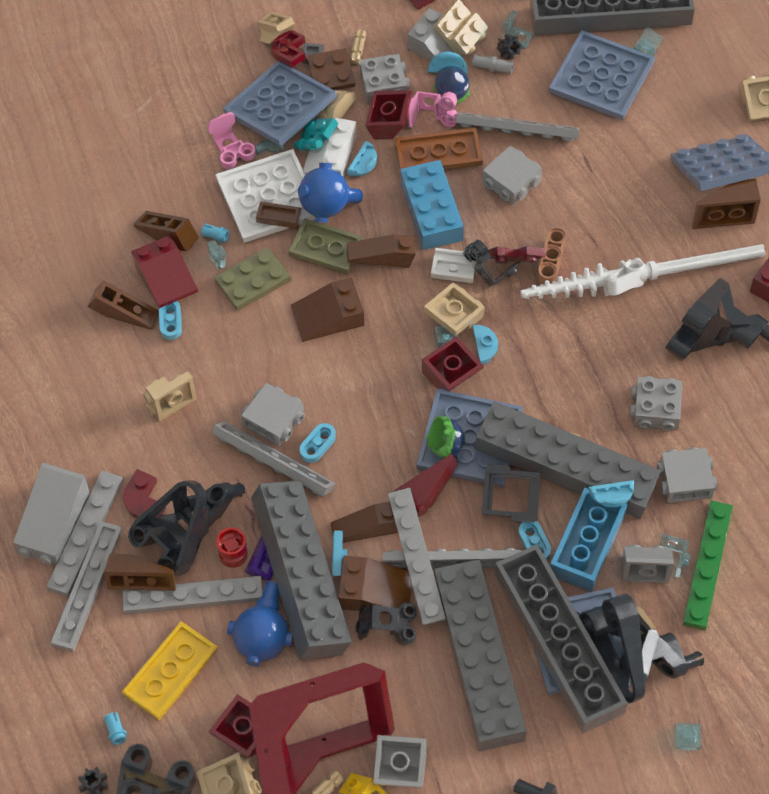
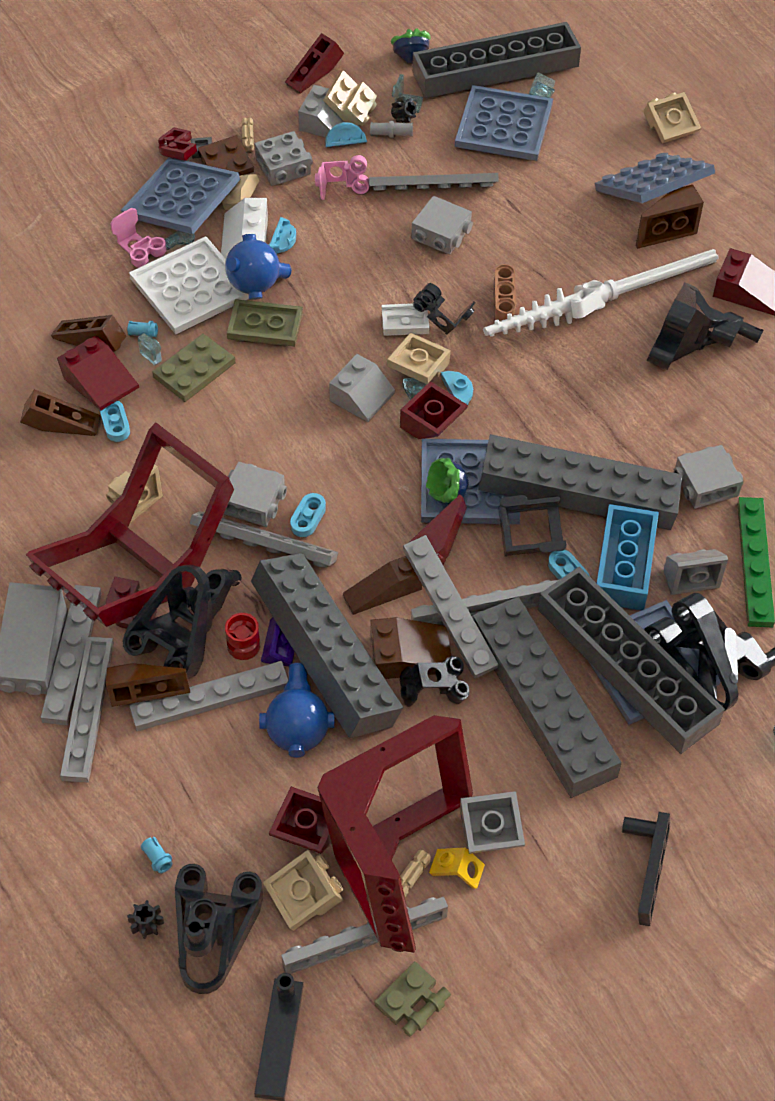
camera: 15 degrees left, 5 degrees down
yellow tile [122,621,218,721] -> none
reddish brown tile [256,201,301,229] -> none
tan slope [257,12,295,44] -> none
reddish brown slope [291,277,365,342] -> none
teal plate [293,118,339,151] -> none
medium azure plate [332,531,347,576] -> none
reddish brown slope [347,234,416,268] -> none
dark red slope [365,90,412,140] -> none
dark orange plate [395,128,483,170] -> none
dark azure brick [400,160,464,250] -> none
dark blue hair [433,66,470,104] -> none
dark red plate [488,246,545,264] -> none
medium azure plate [588,480,634,507] -> none
light grey brick [630,376,682,431] -> none
clear light blue bracket [660,534,691,577] -> none
none -> dark red window [26,422,234,627]
none -> light grey slope [329,354,395,422]

